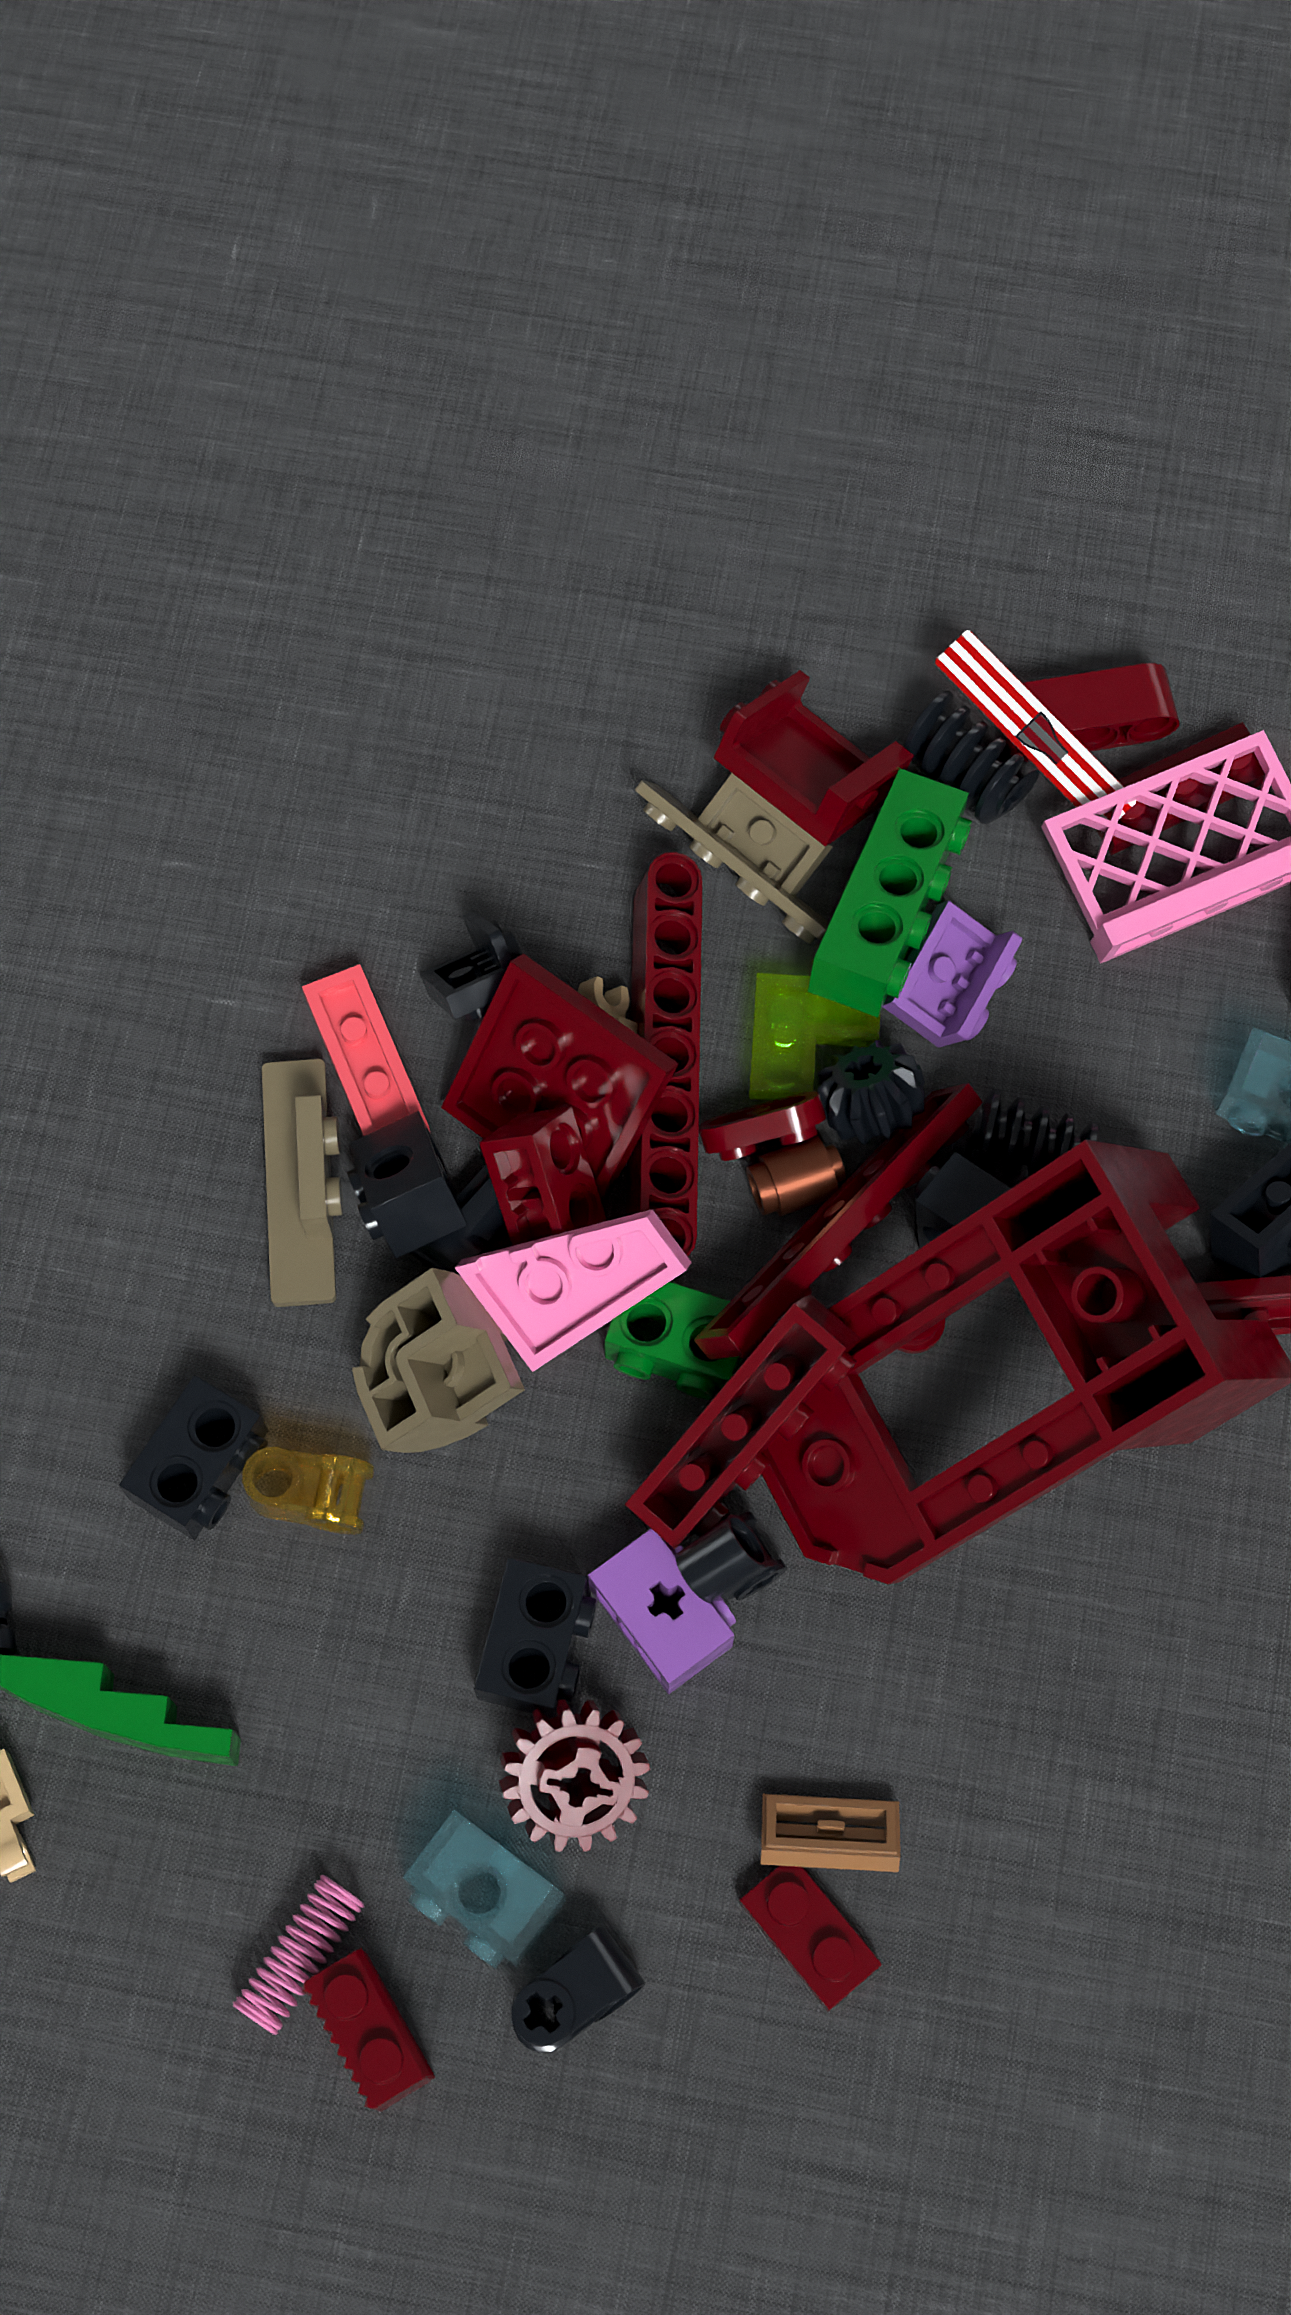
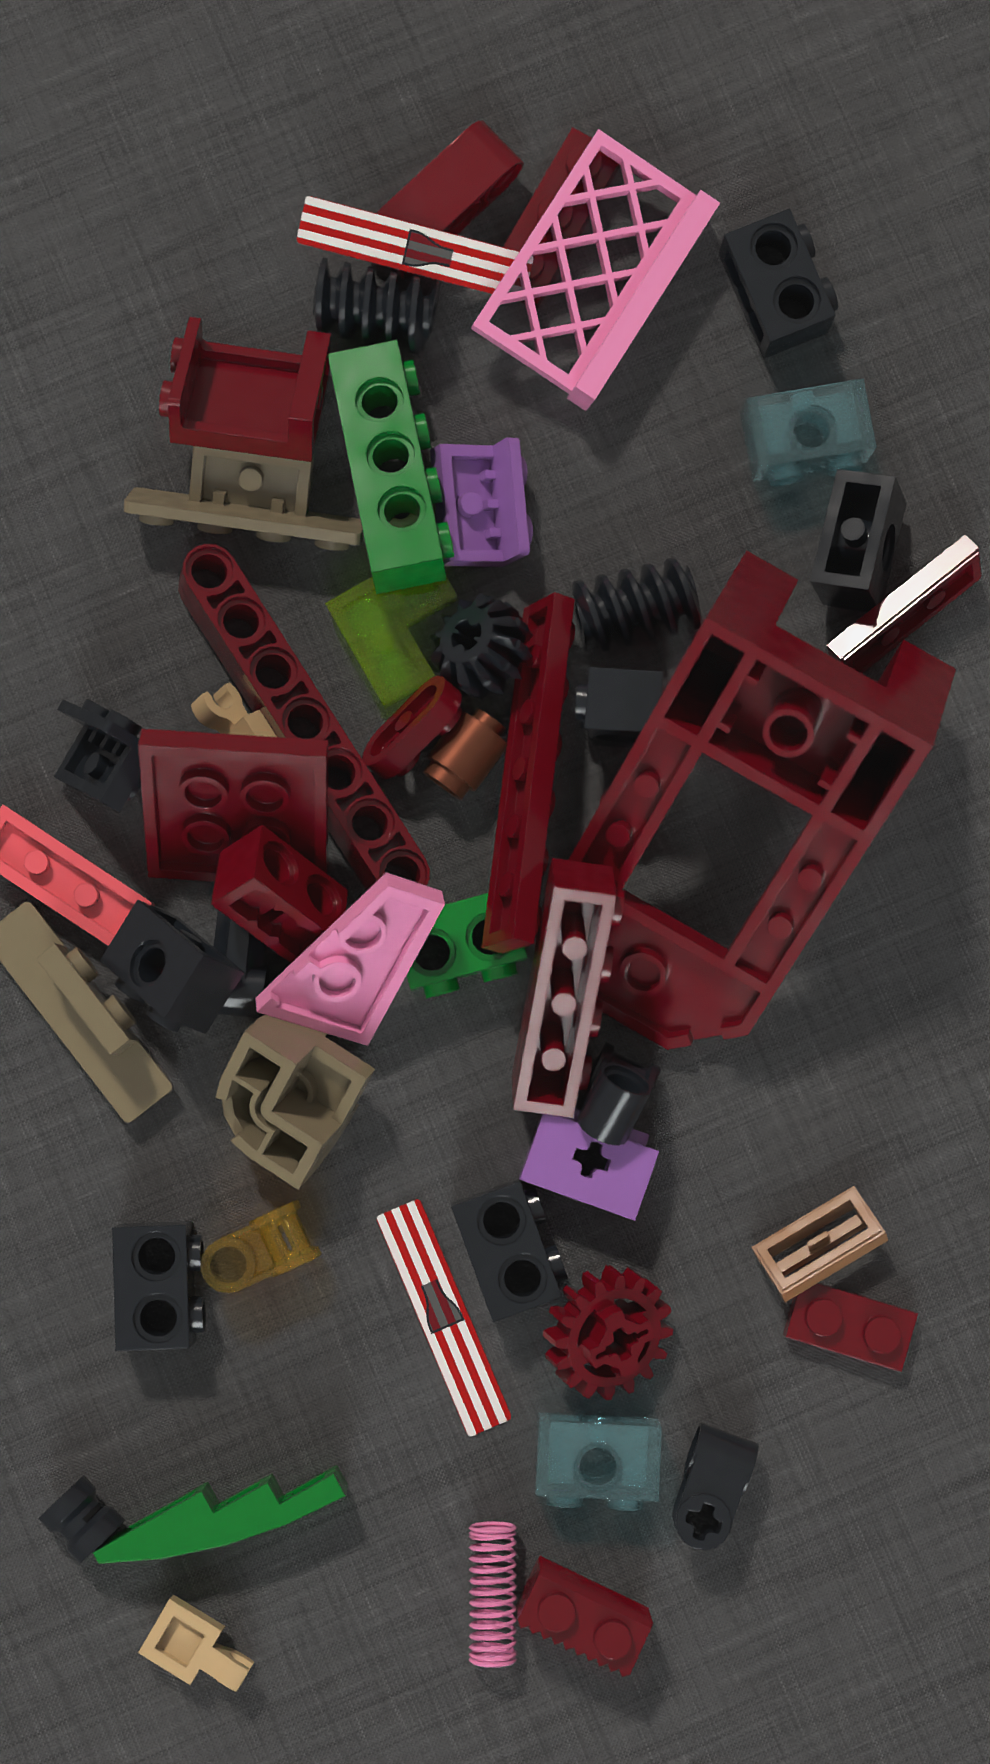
camera: 40 degrees left, 15 degrees up
none -> sticker [377,1199,511,1436]

